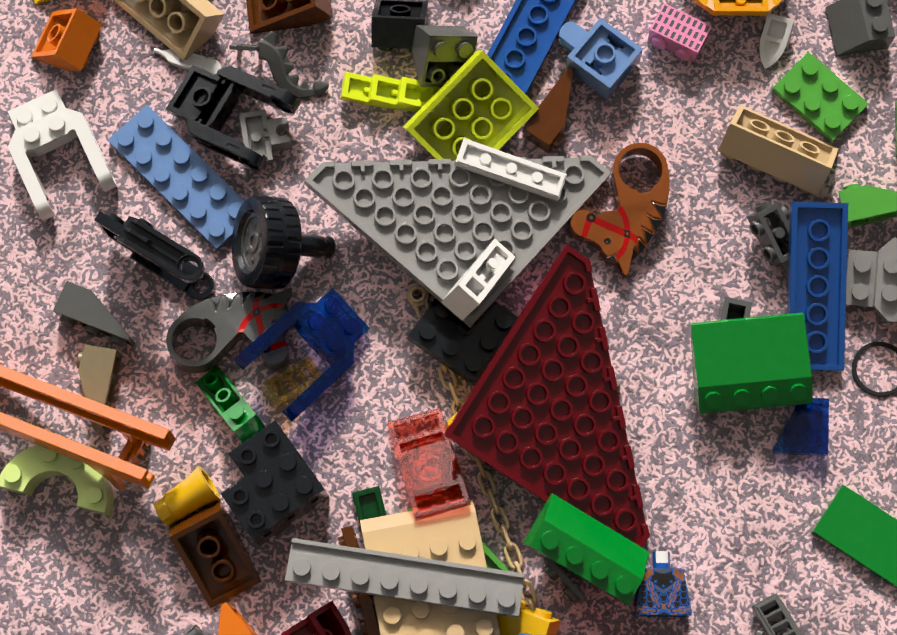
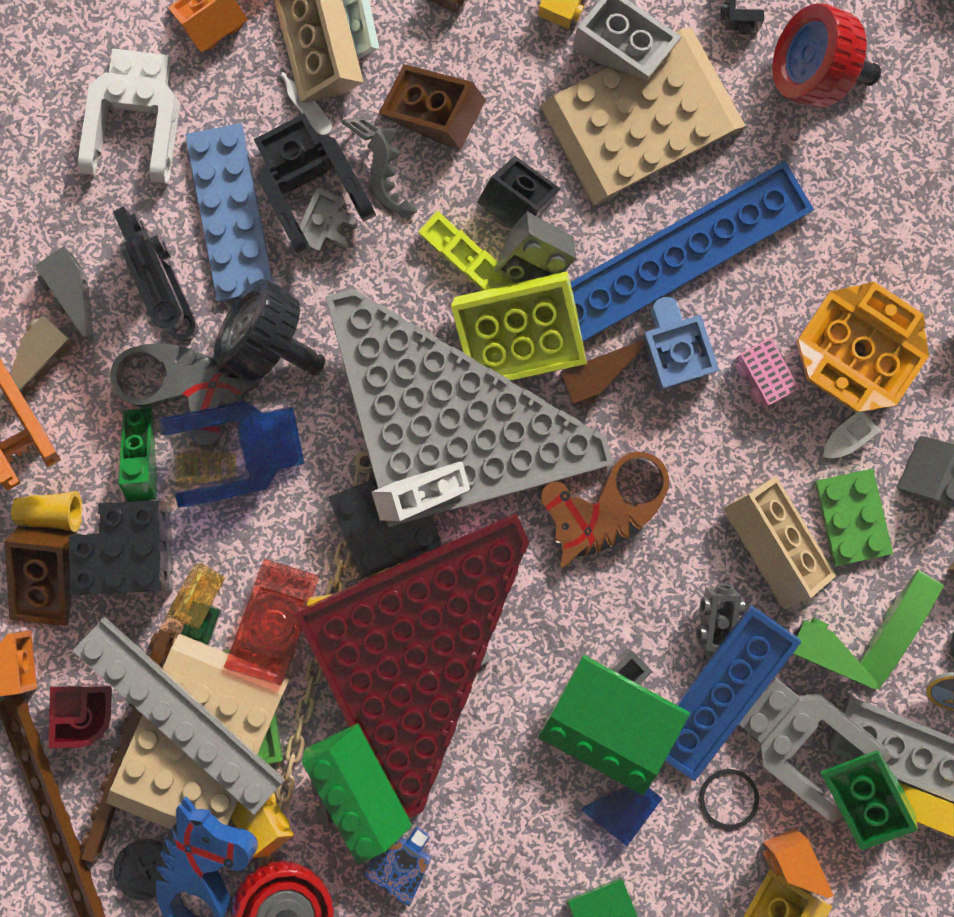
camera: 30 degrees right, 10 degrees up
white tile [454,138,567,201] -> none
none -> clear yellow slope [167,563,226,629]

